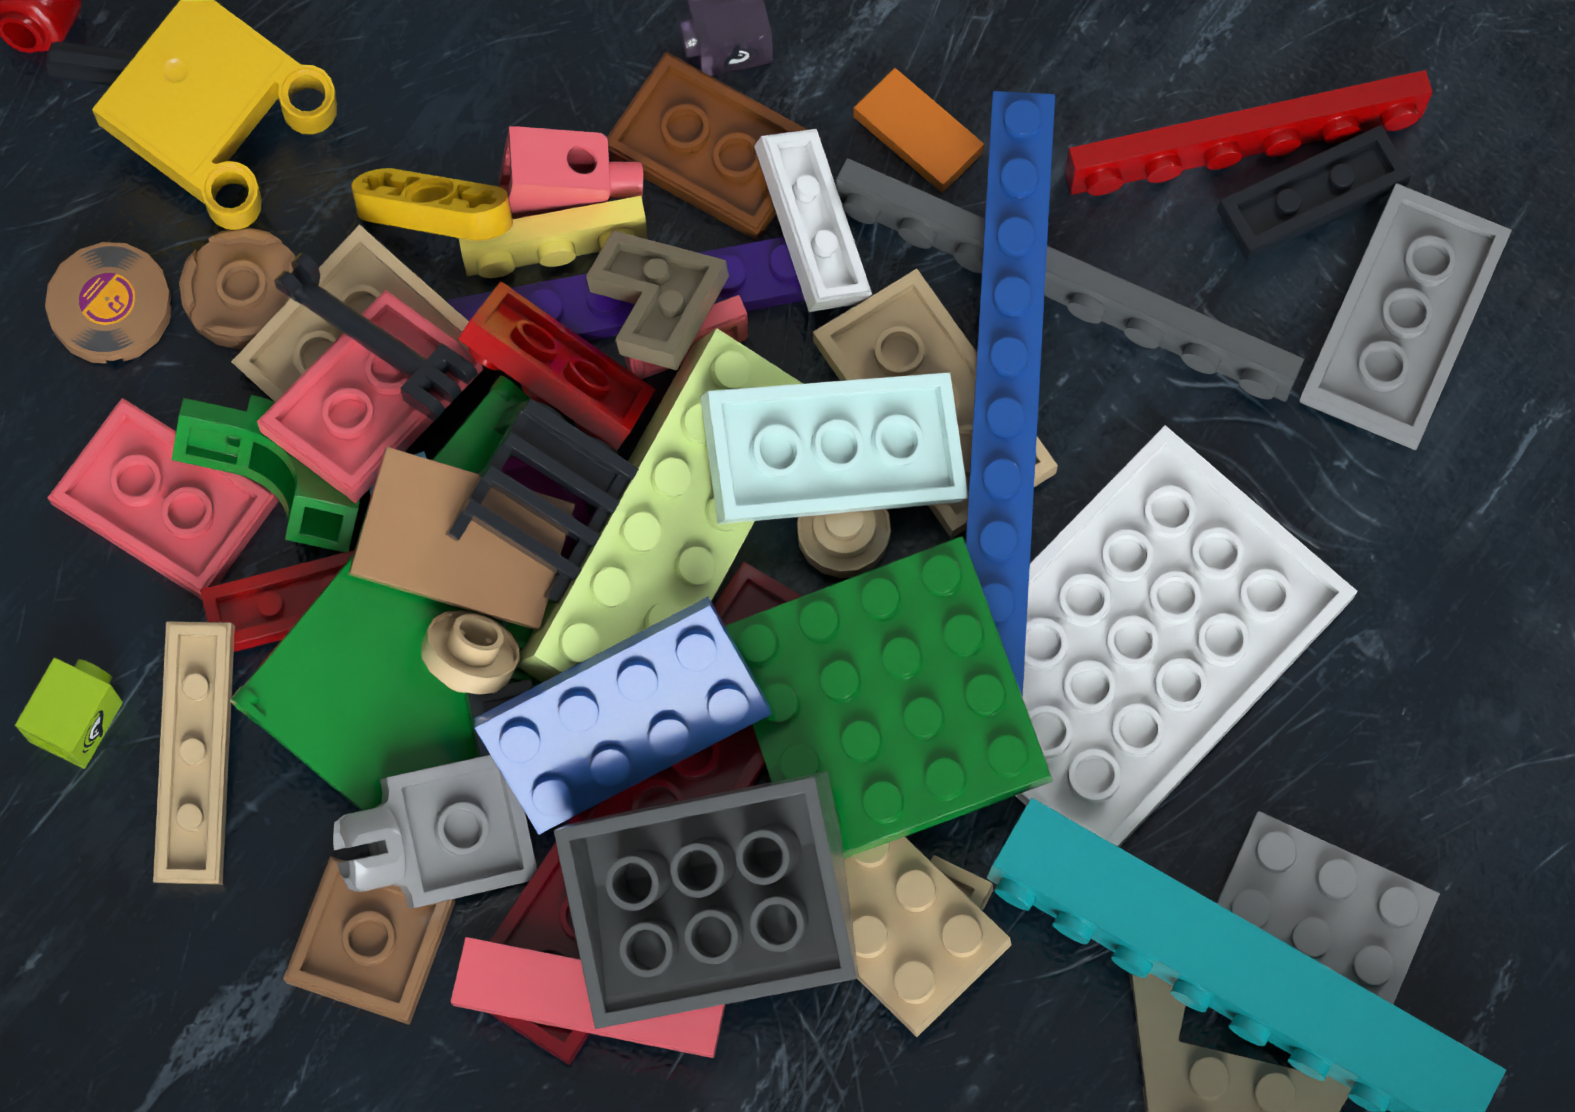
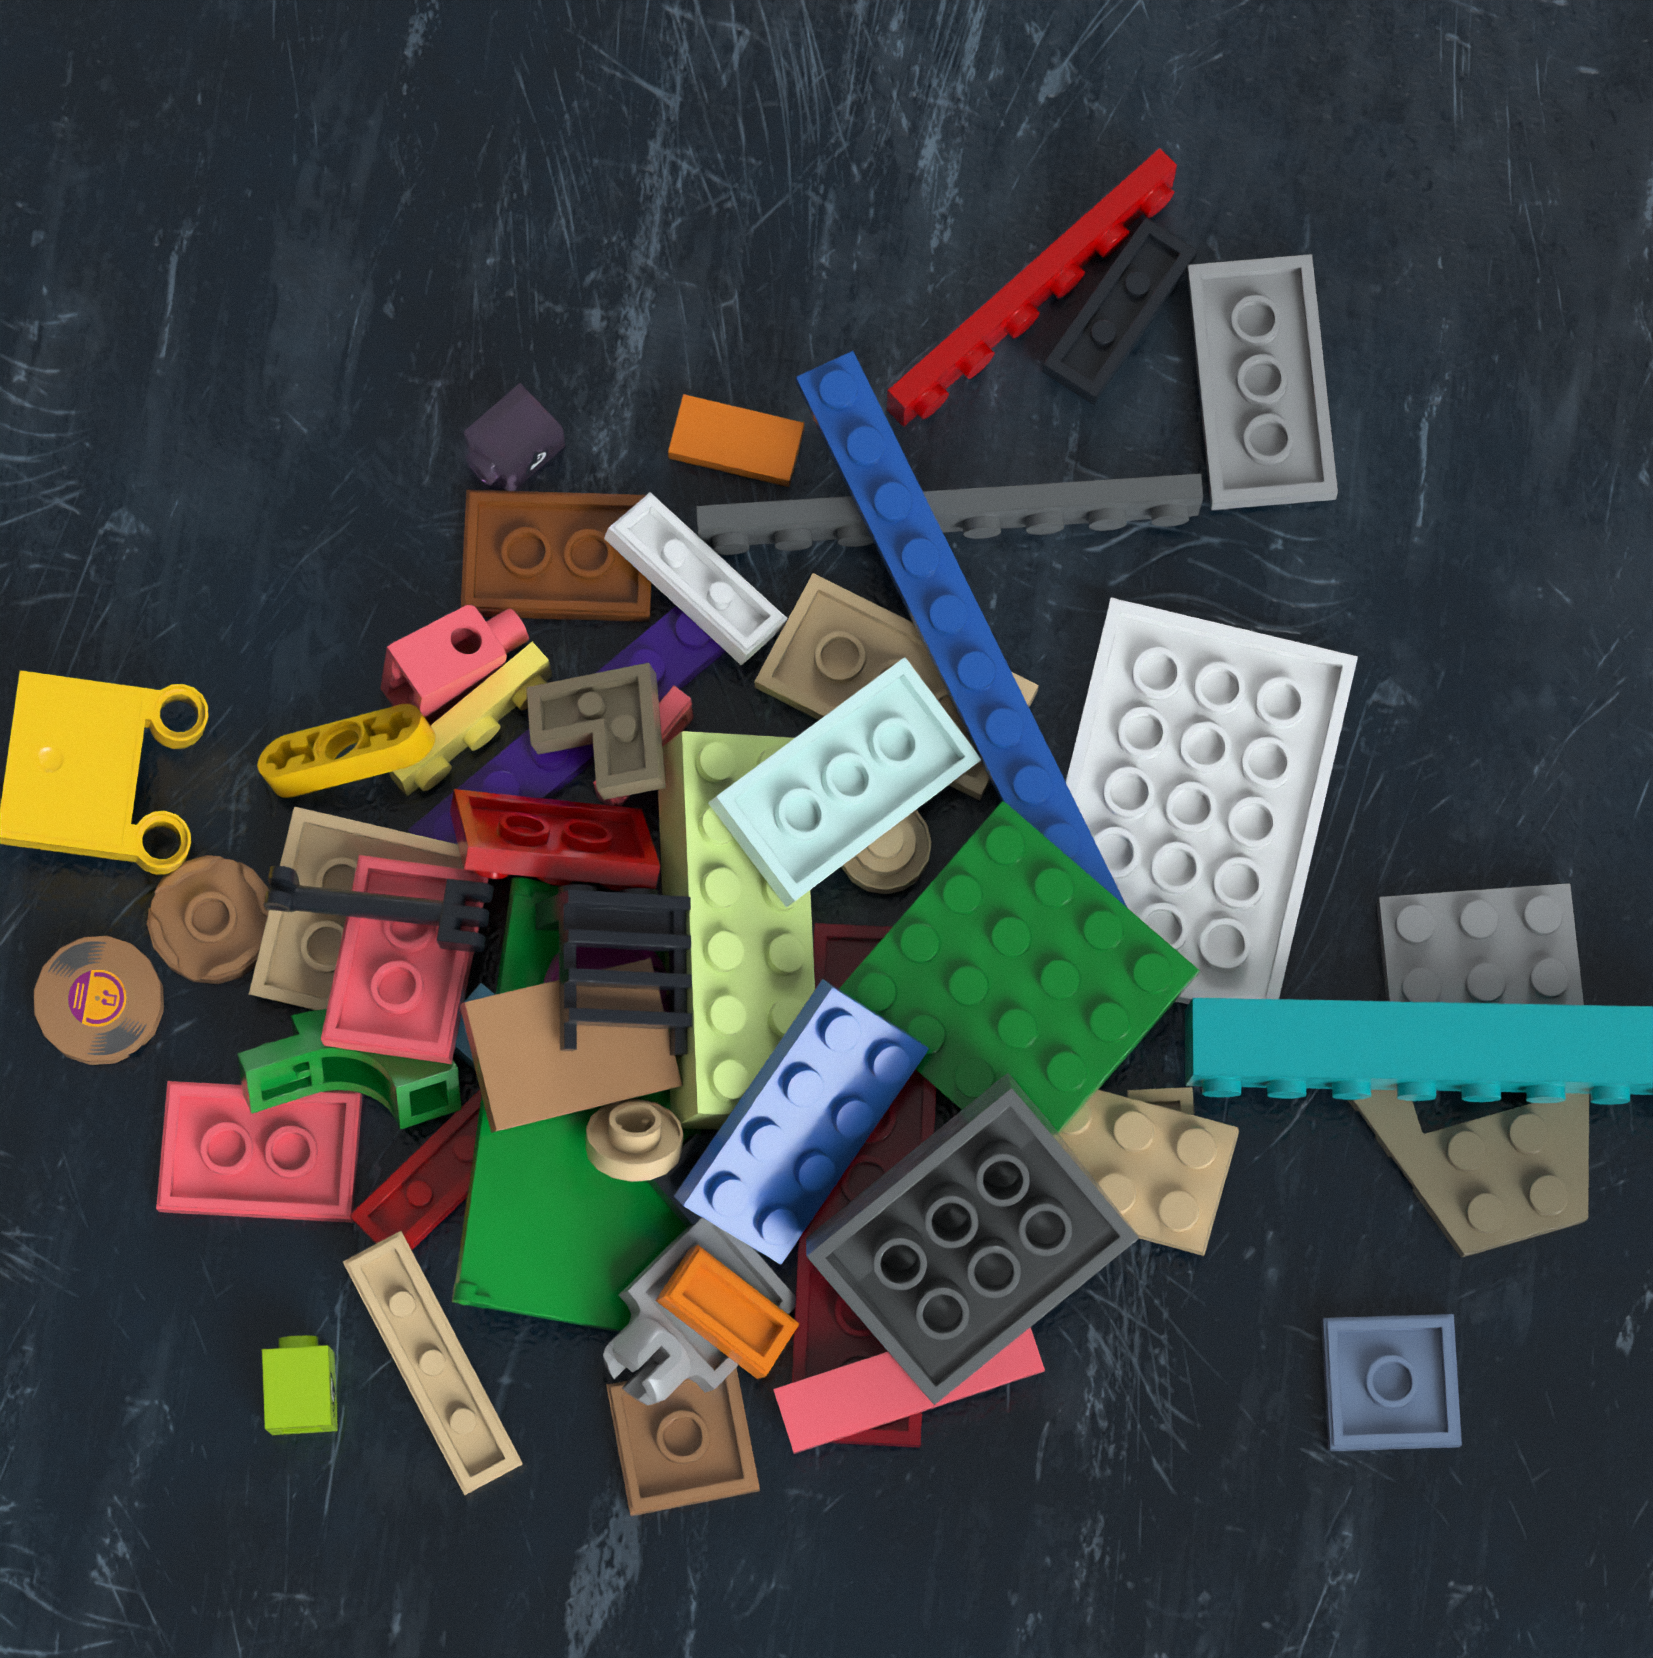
camera: 30 degrees left, 5 degrees up
none -> orange tile [655,1245,800,1379]

